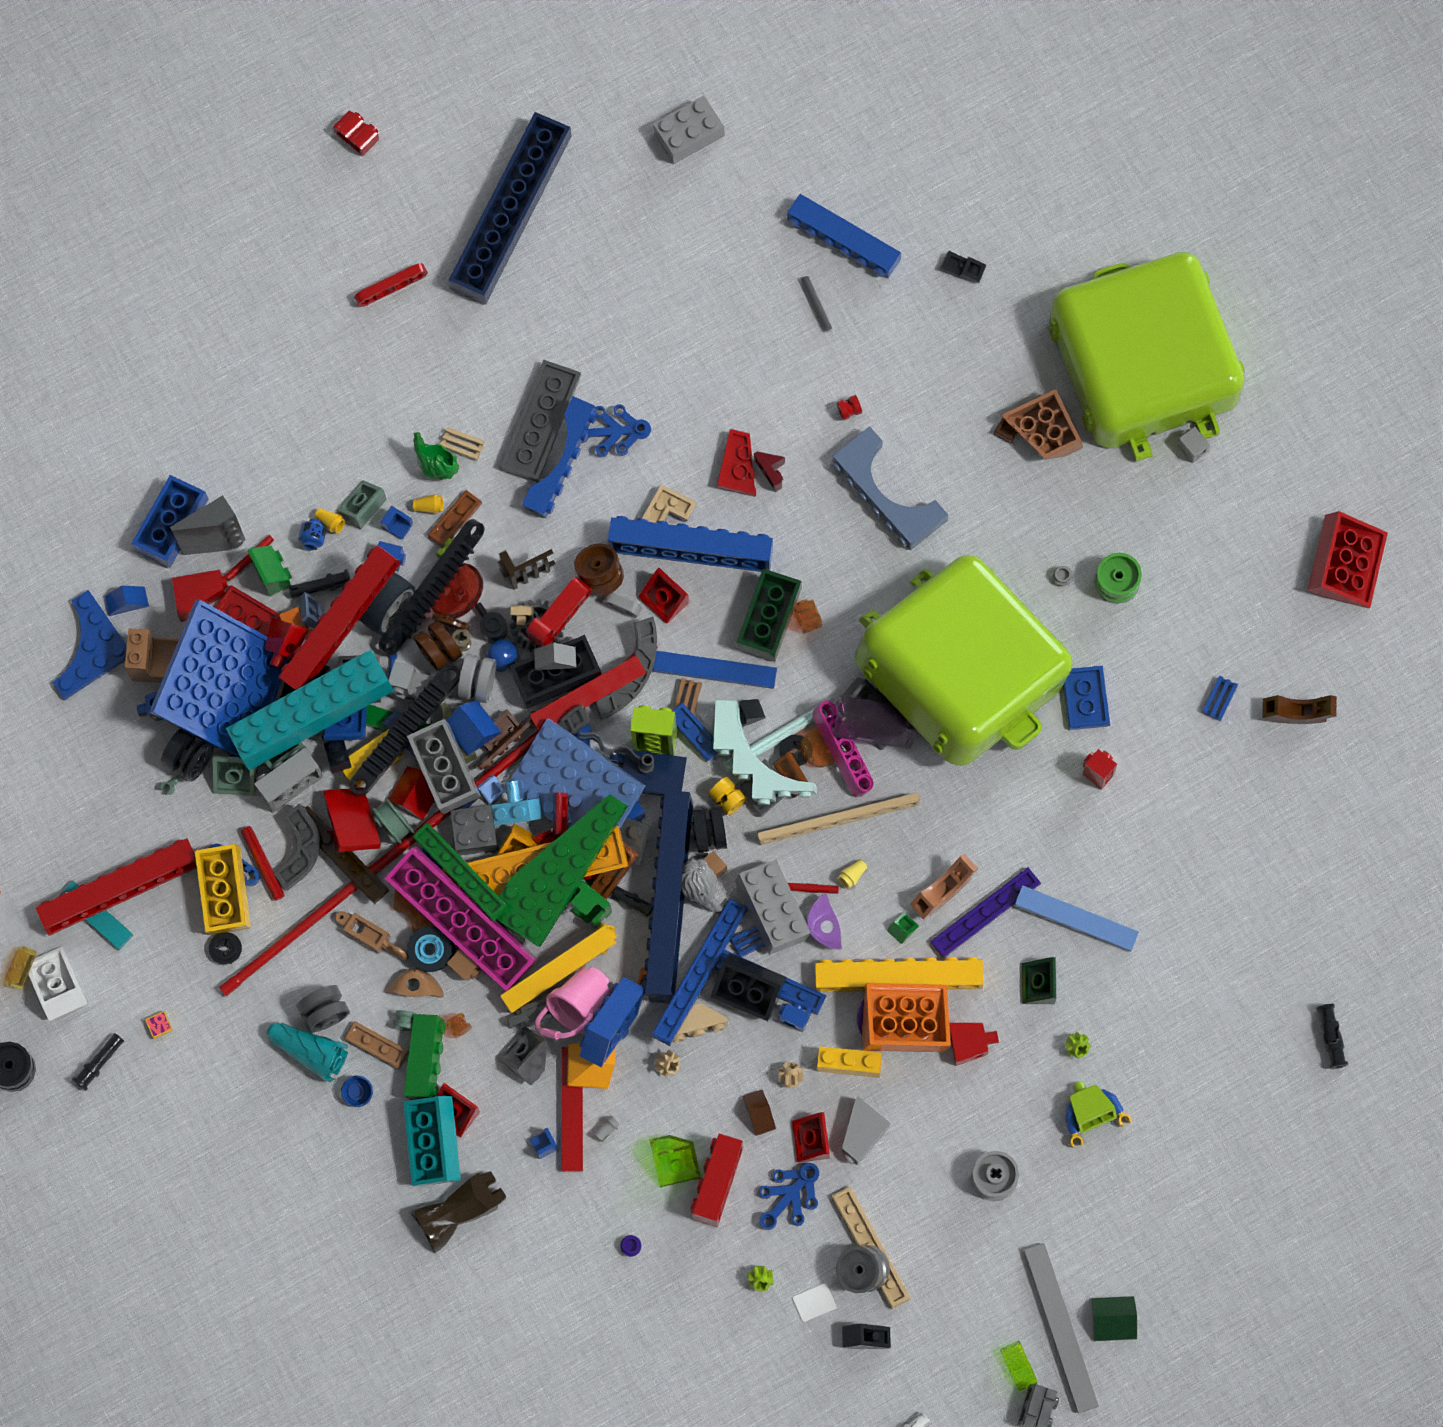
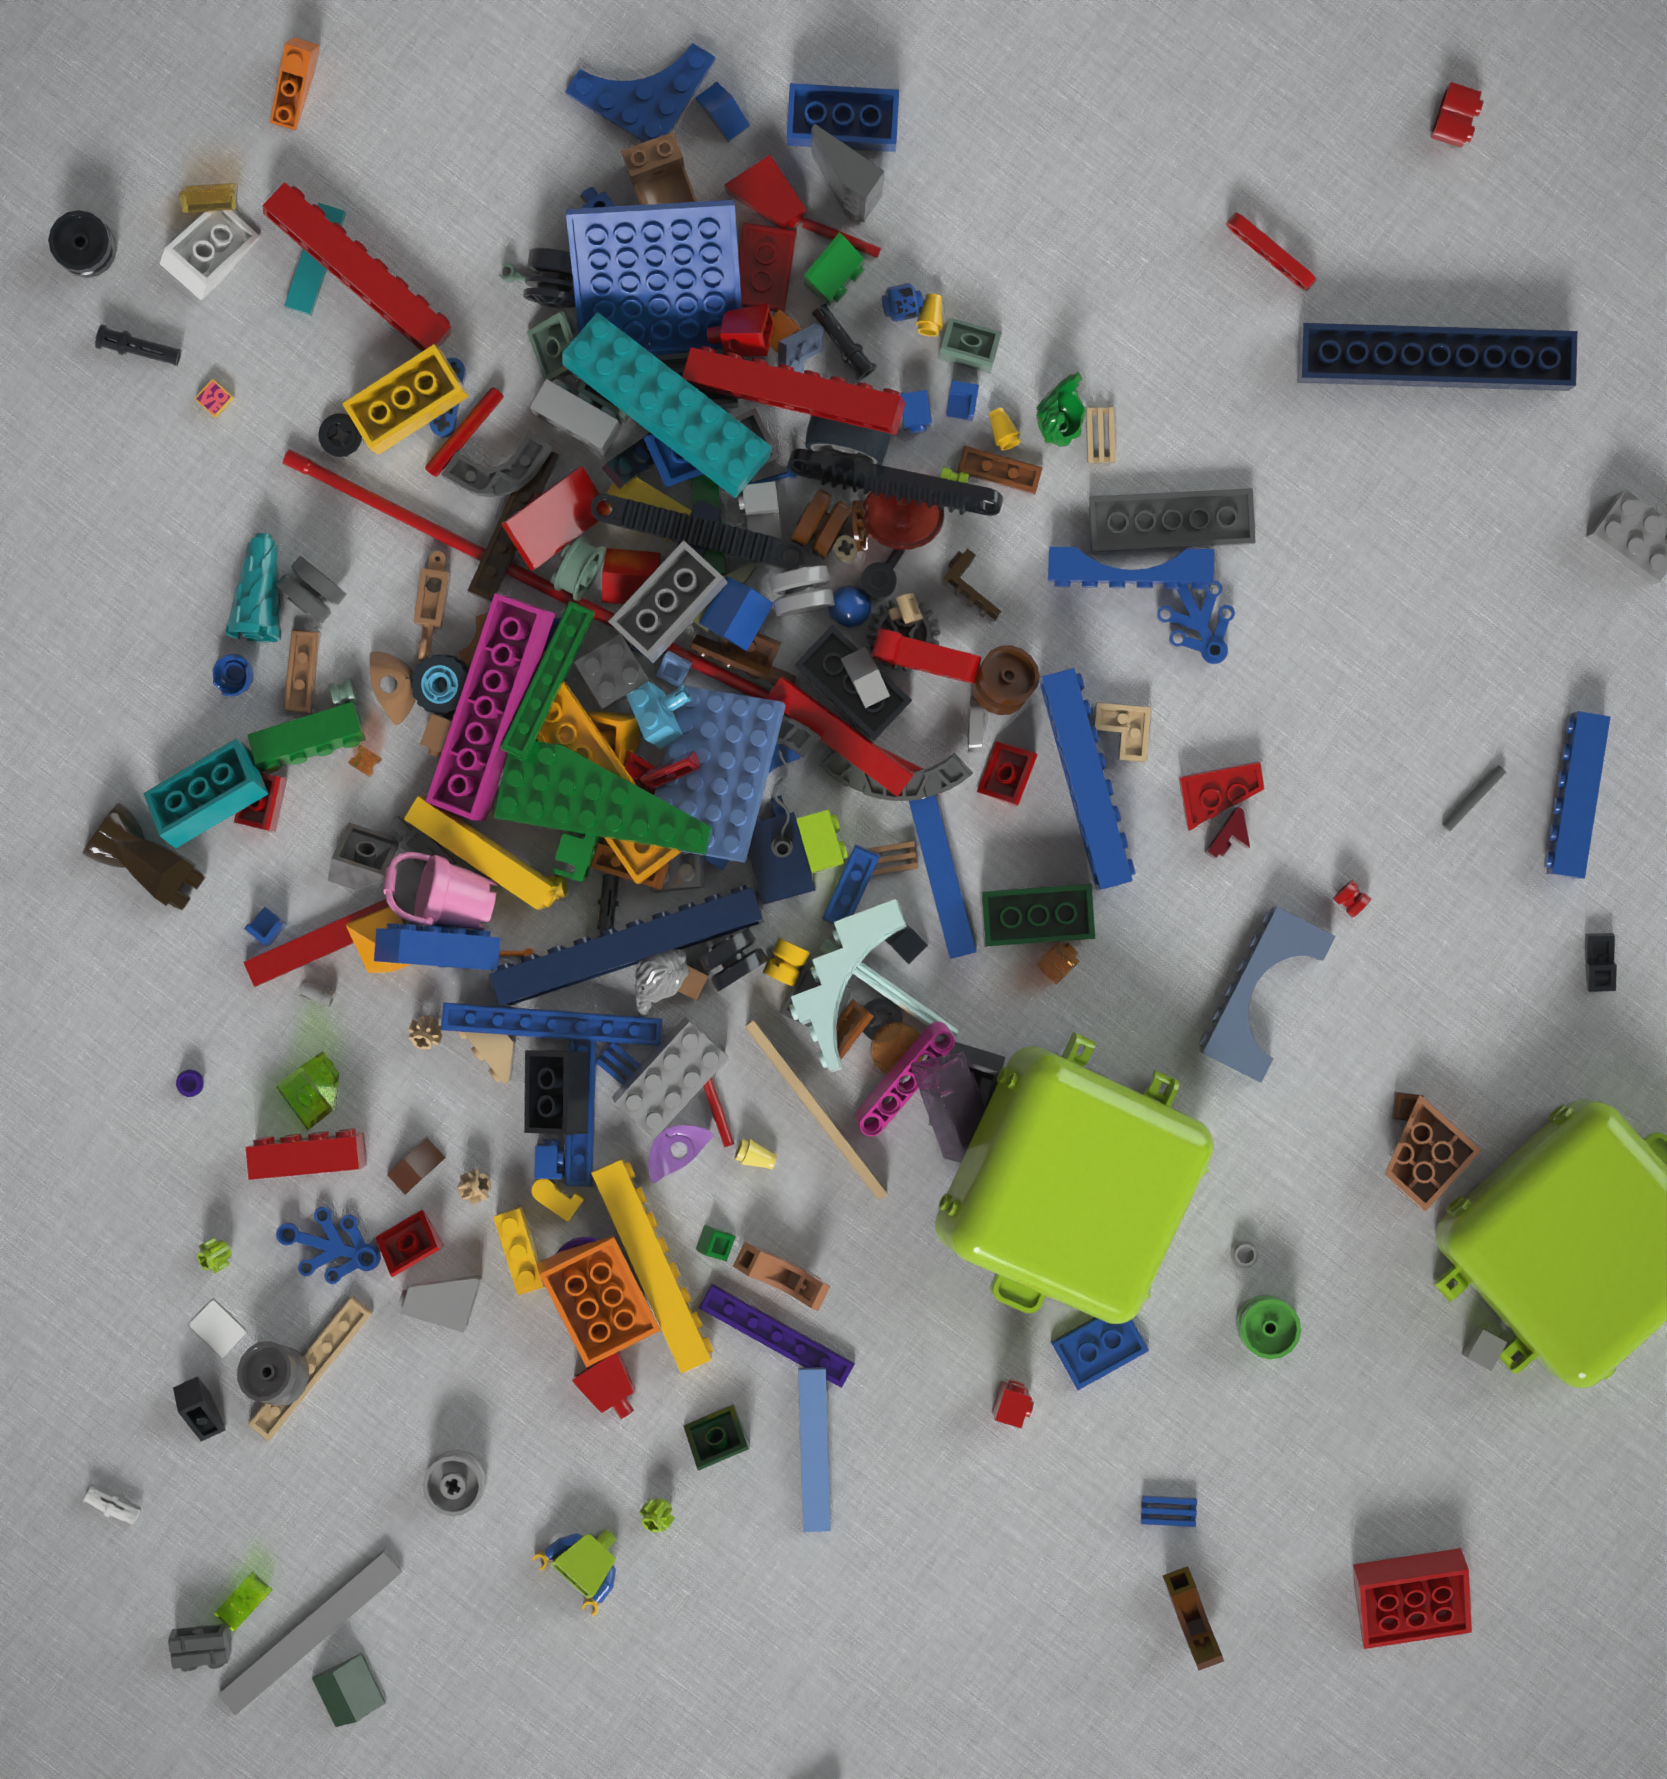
camera: 65 degrees right, 15 degrees up
none -> yellow leg [532,1179,585,1222]

